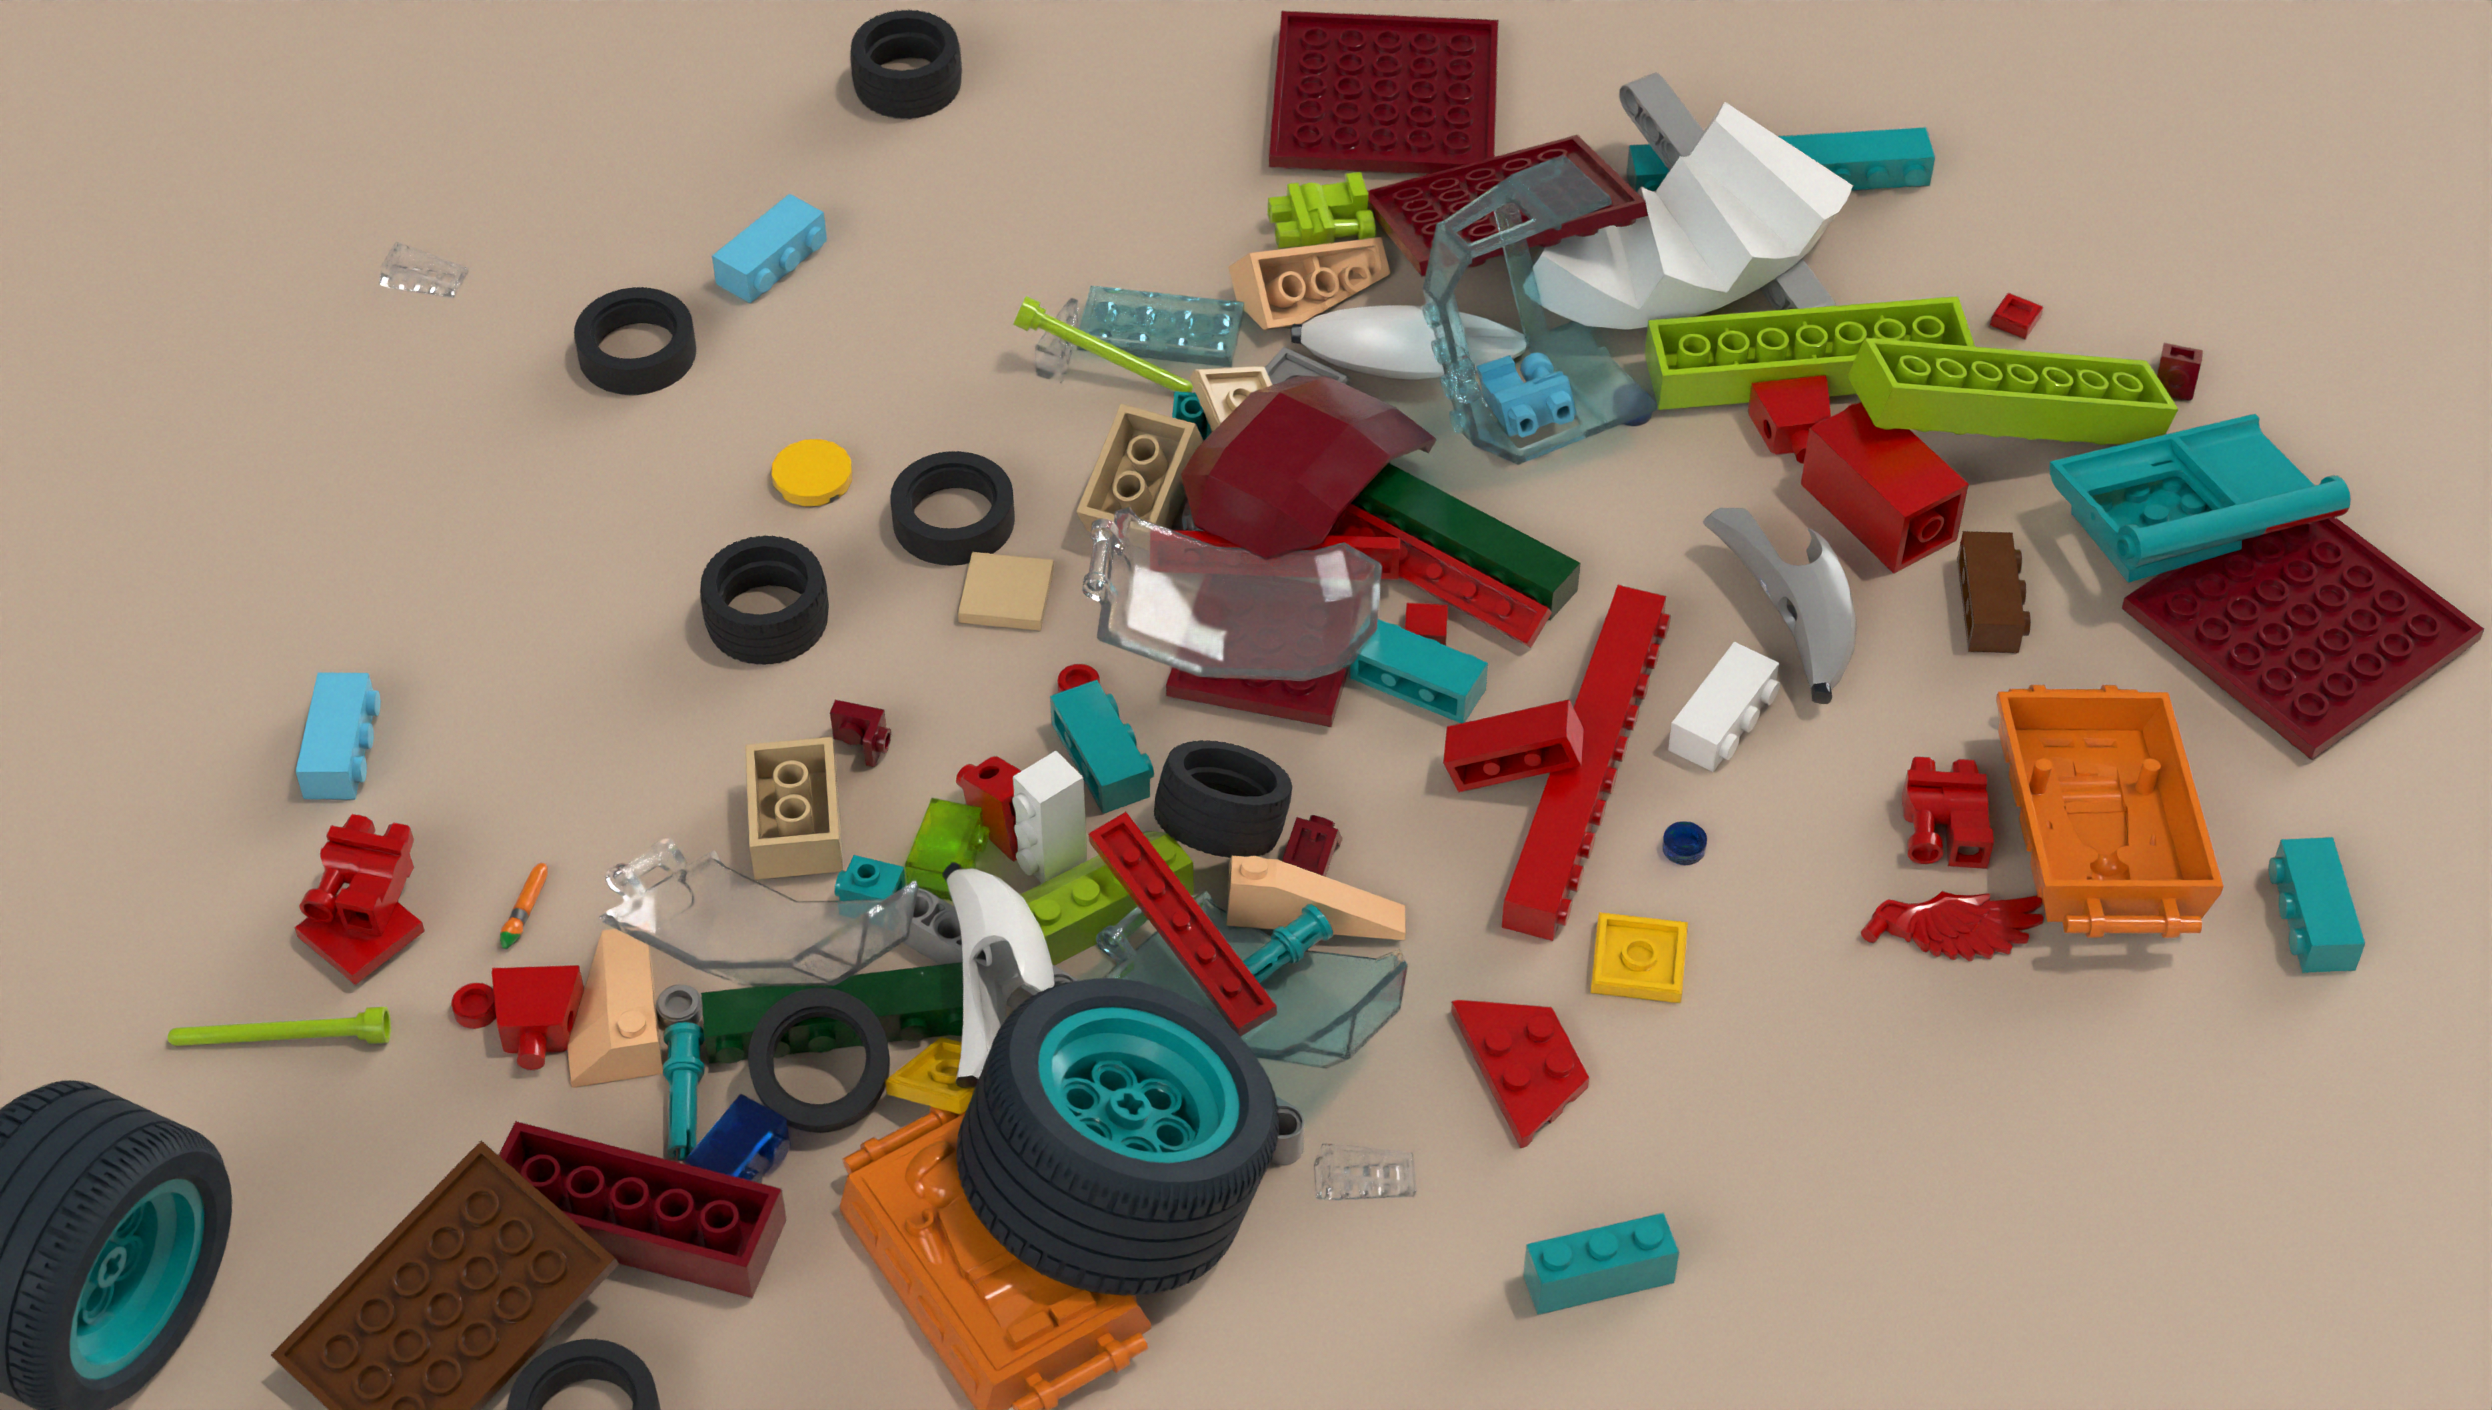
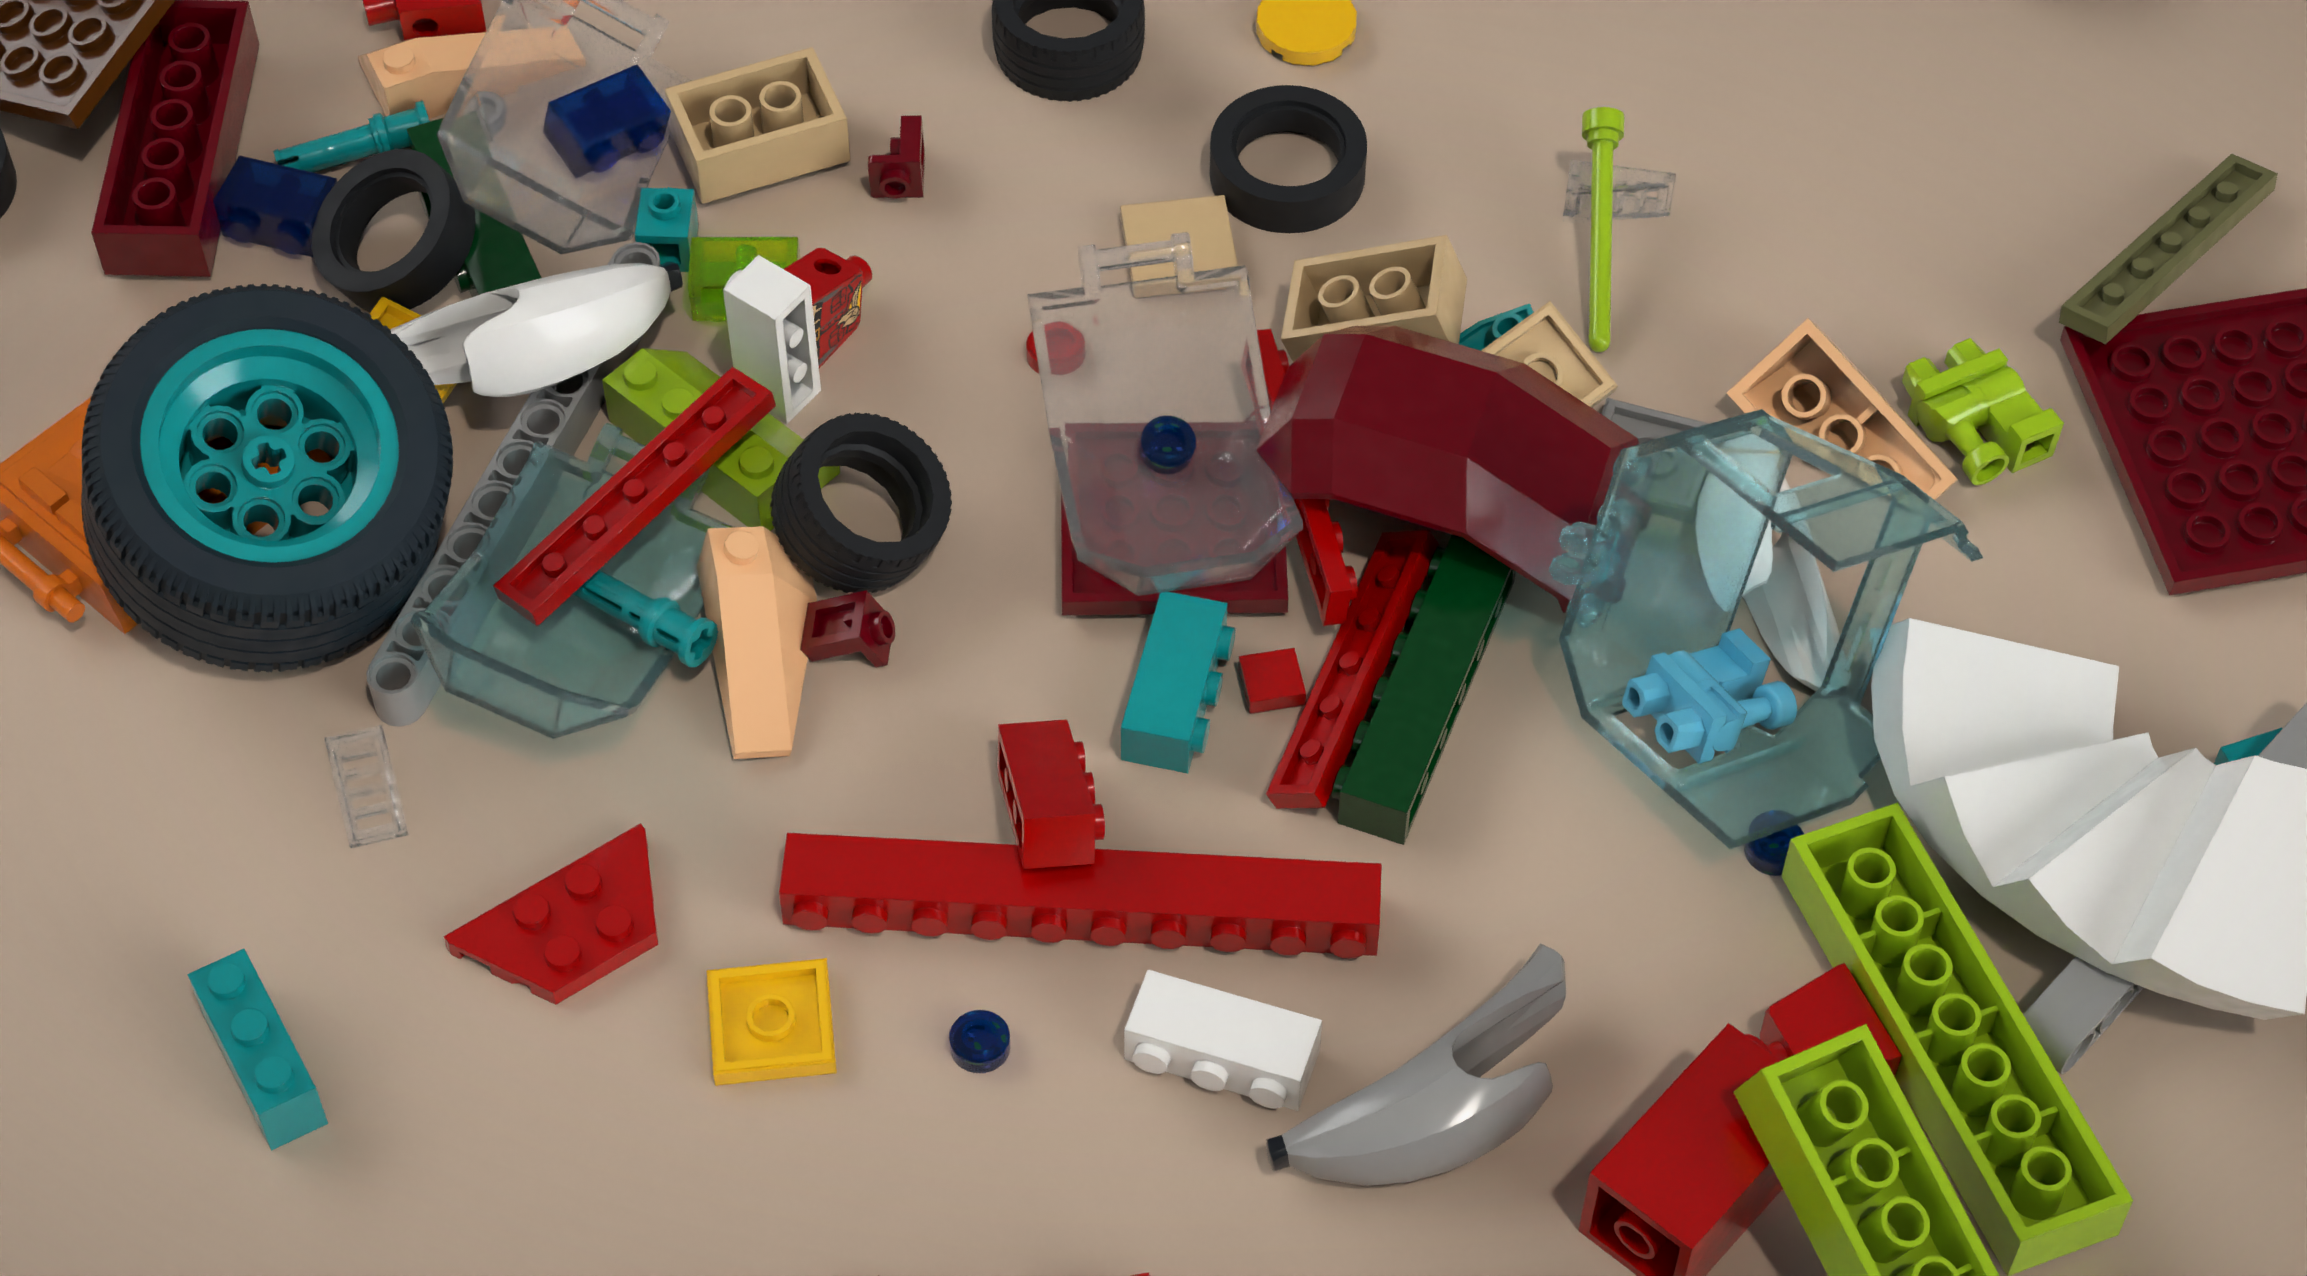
camera: 75 degrees right, 5 degrees up
teal brick [1050,680,1154,814] -> none
clear light blue plate [1077,285,1244,367] -> none
dark red plate [1367,135,1648,278] -> none
none -> clear blue brick [542,64,671,179]
none -> clear blue tile [1139,415,1196,474]
none -> olive plate [2059,154,2278,344]

